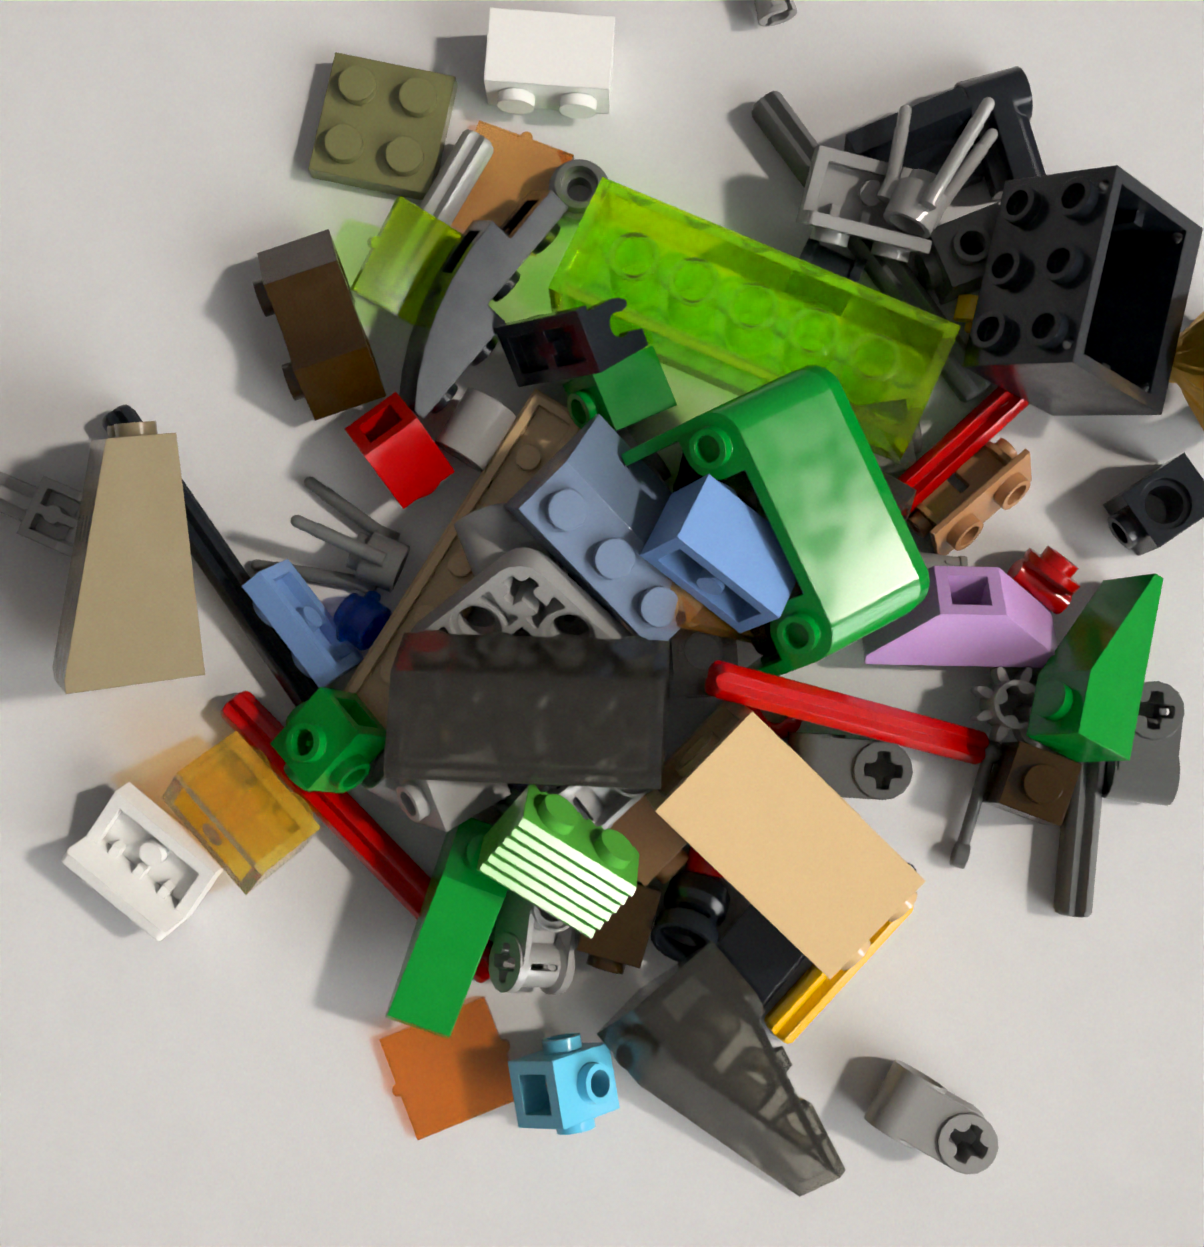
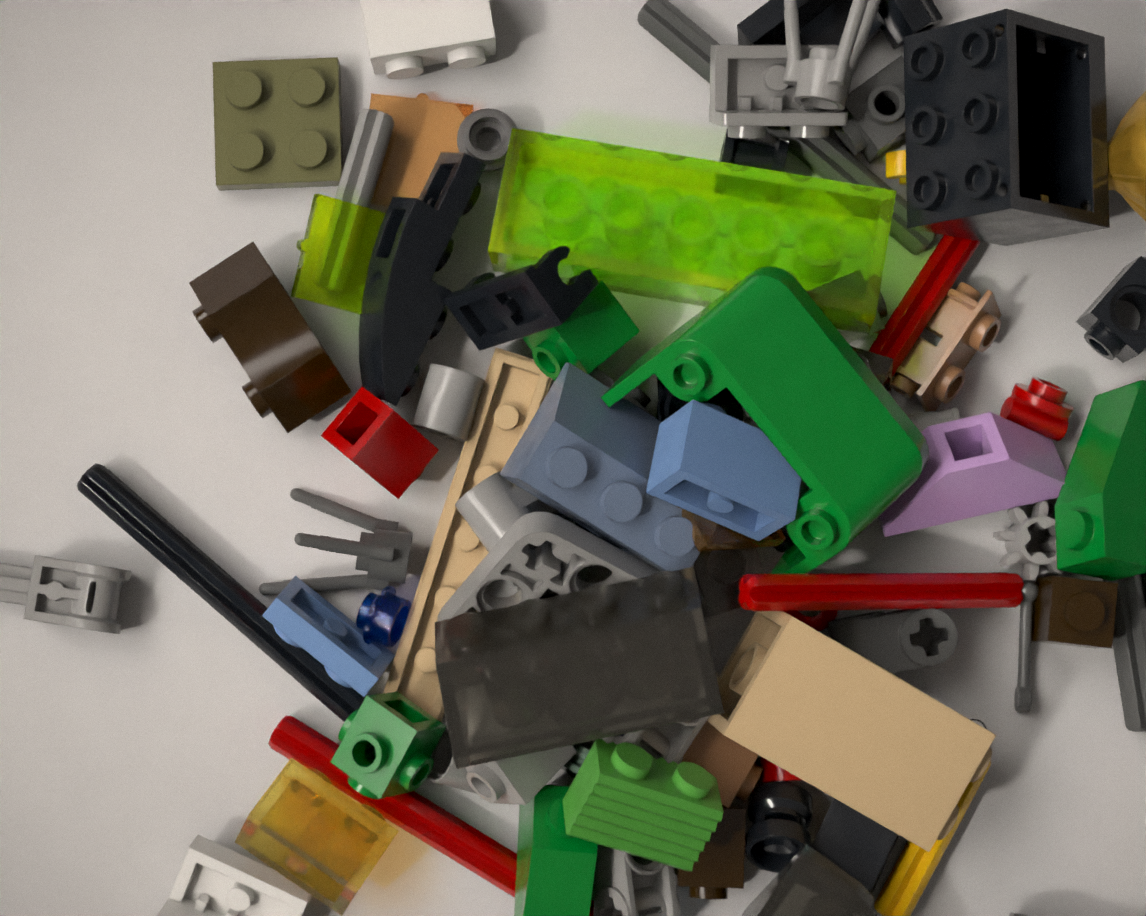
camera: 20 degrees left, 0 degrees up
dark tan slope [53,421,205,694] -> none

